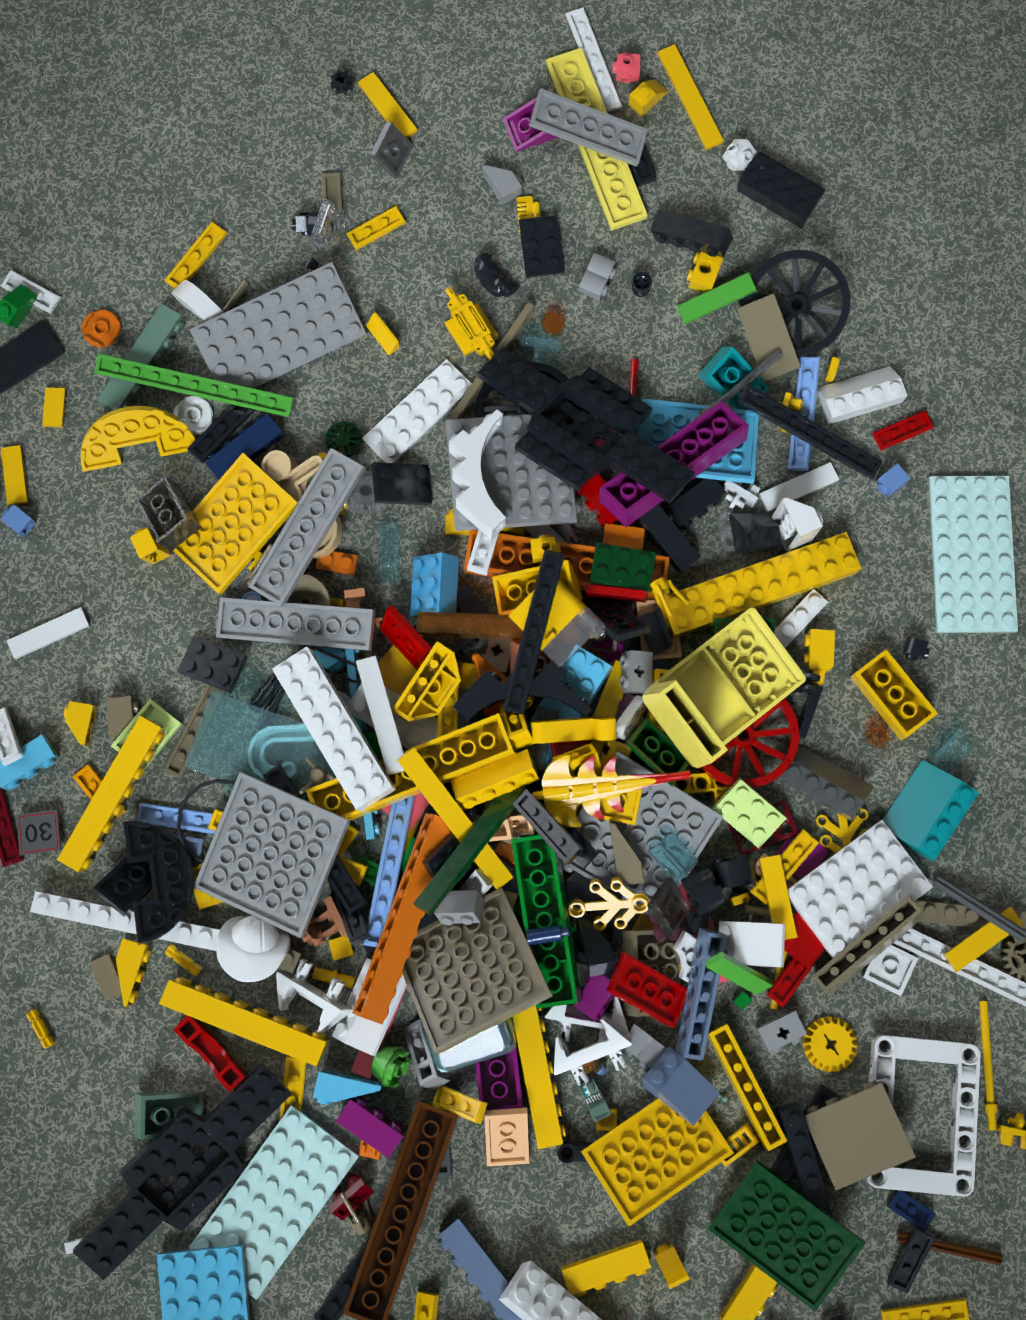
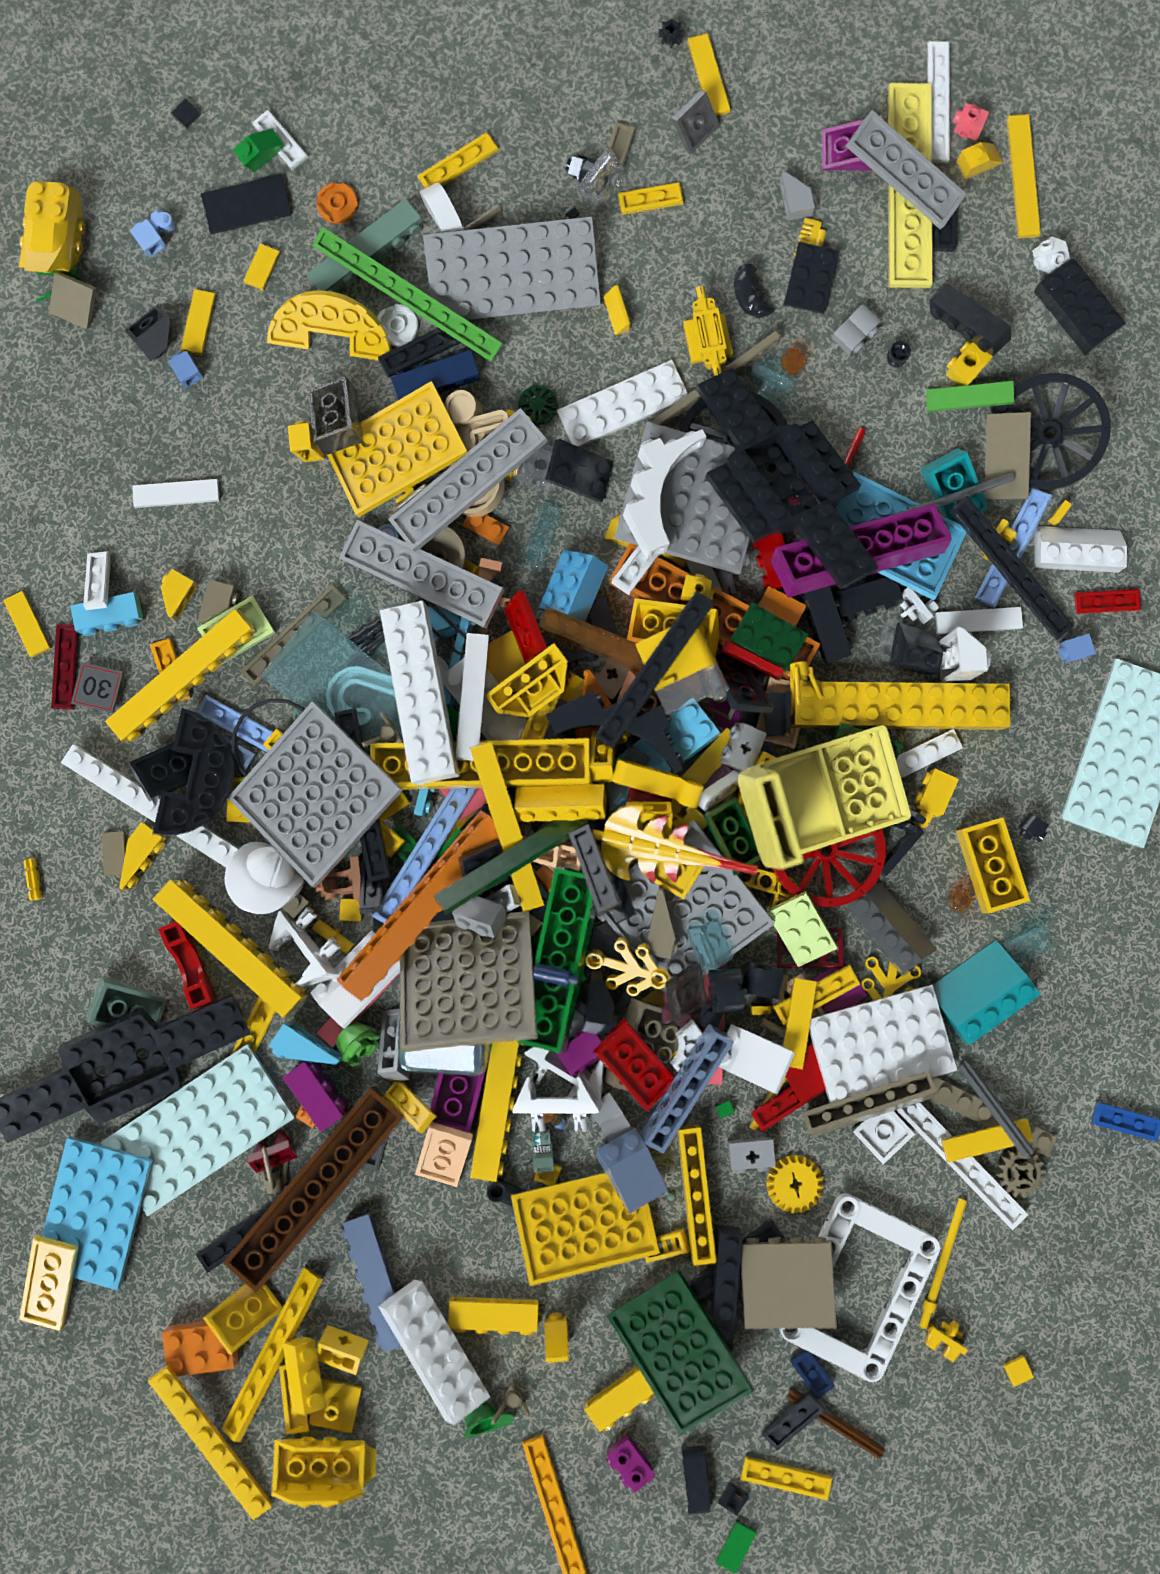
camera: 20 degrees right, 5 degrees up
yellow axle [165,945,202,976] -> none
black plate [177,636,248,694] -> none
bright green tile [705,951,773,995] -> none

